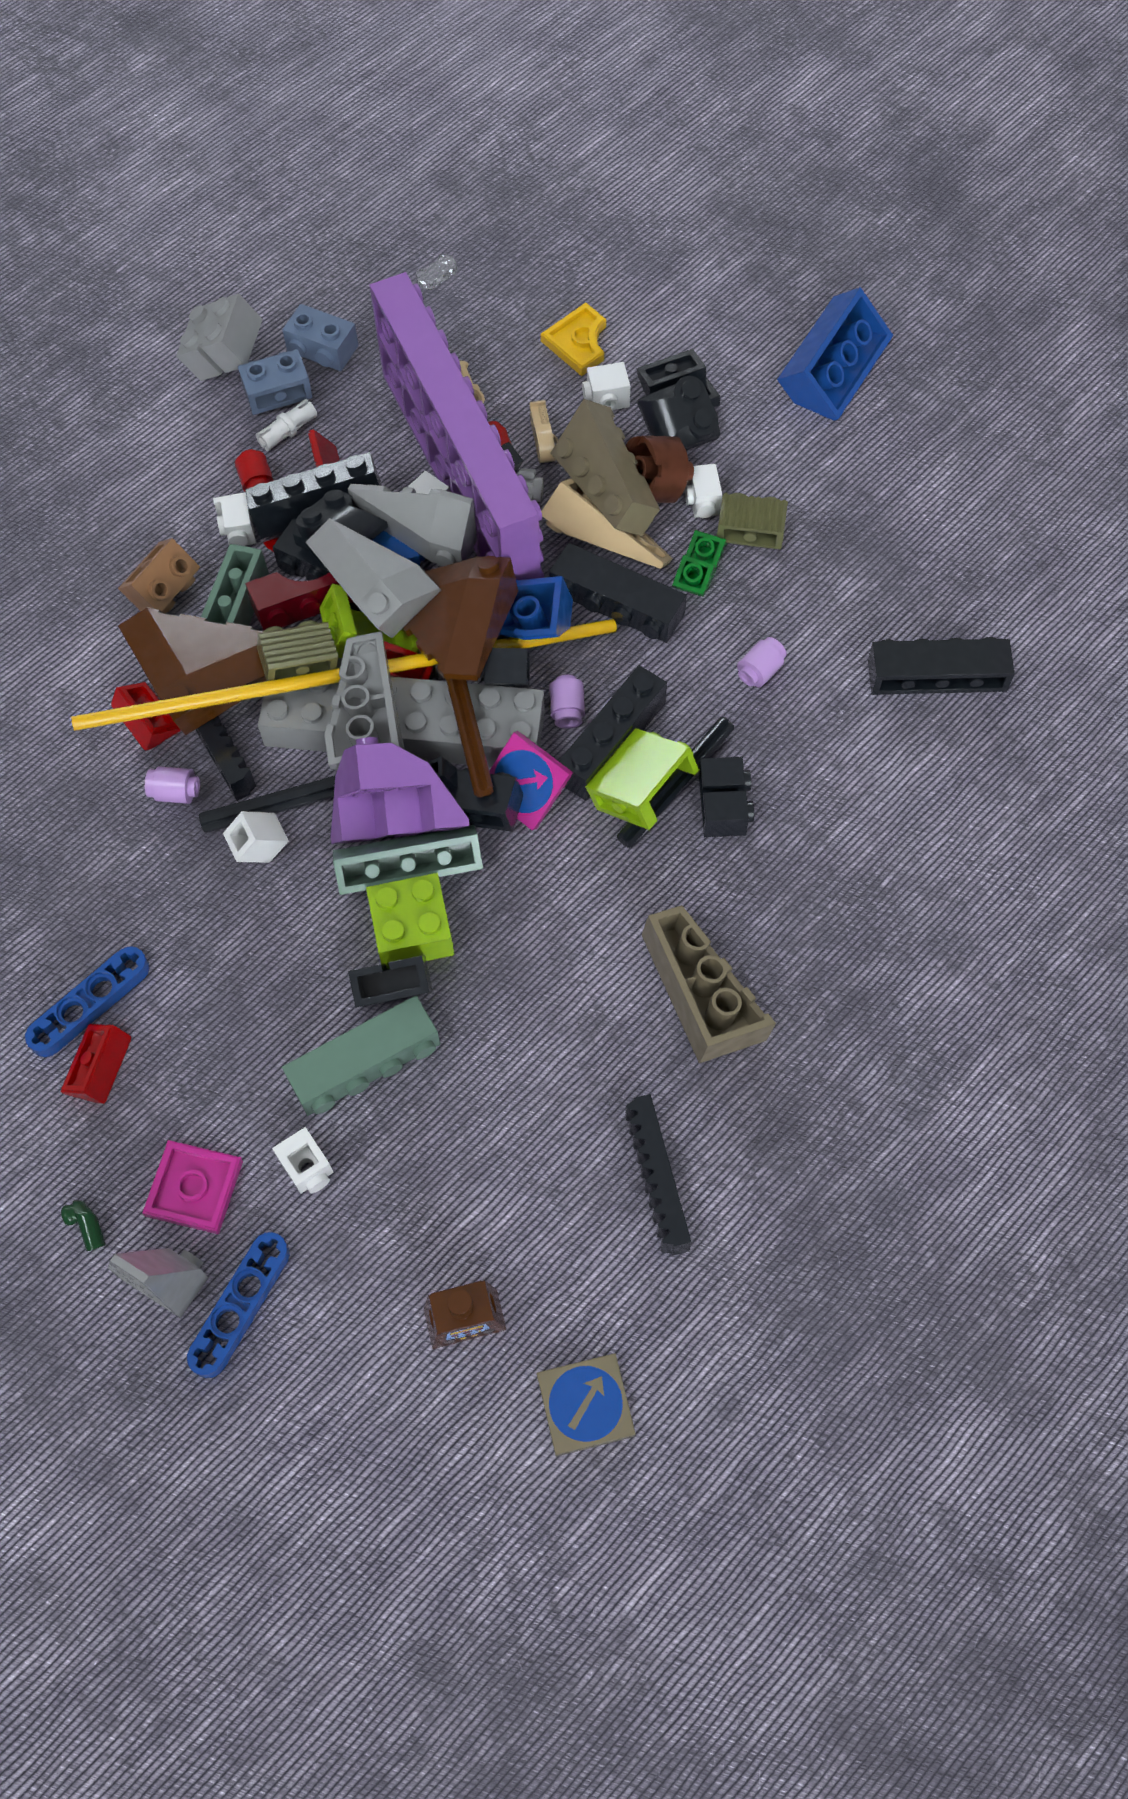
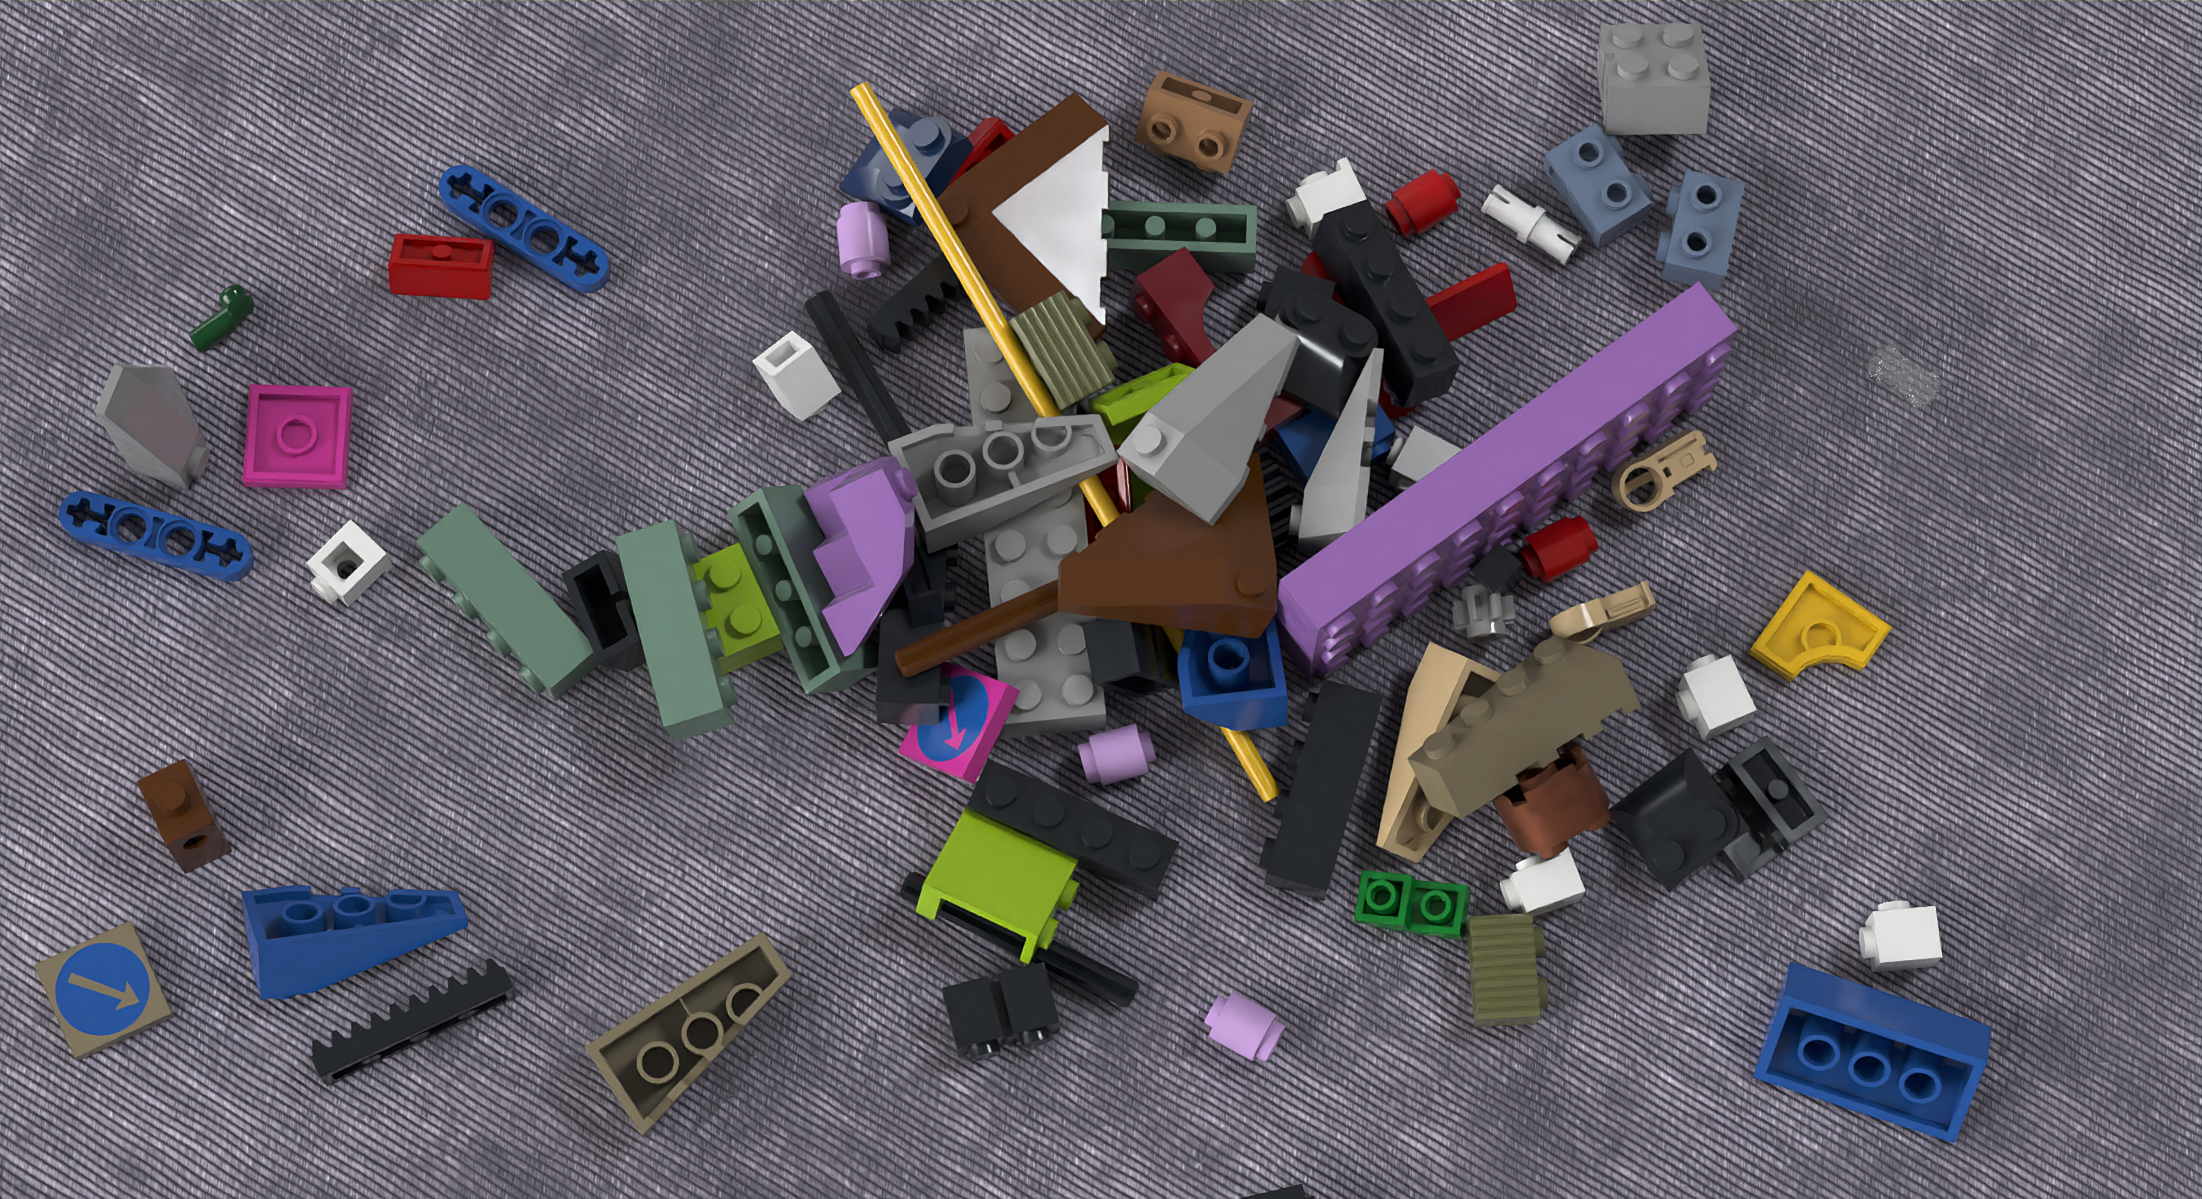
camera: 75 degrees right, 10 degrees up
none -> blue wedge [241,885,468,1000]
none -> sand green brick [614,519,738,742]
none -> dark blue slope [839,108,974,227]
none -> white brick [1859,901,1942,972]

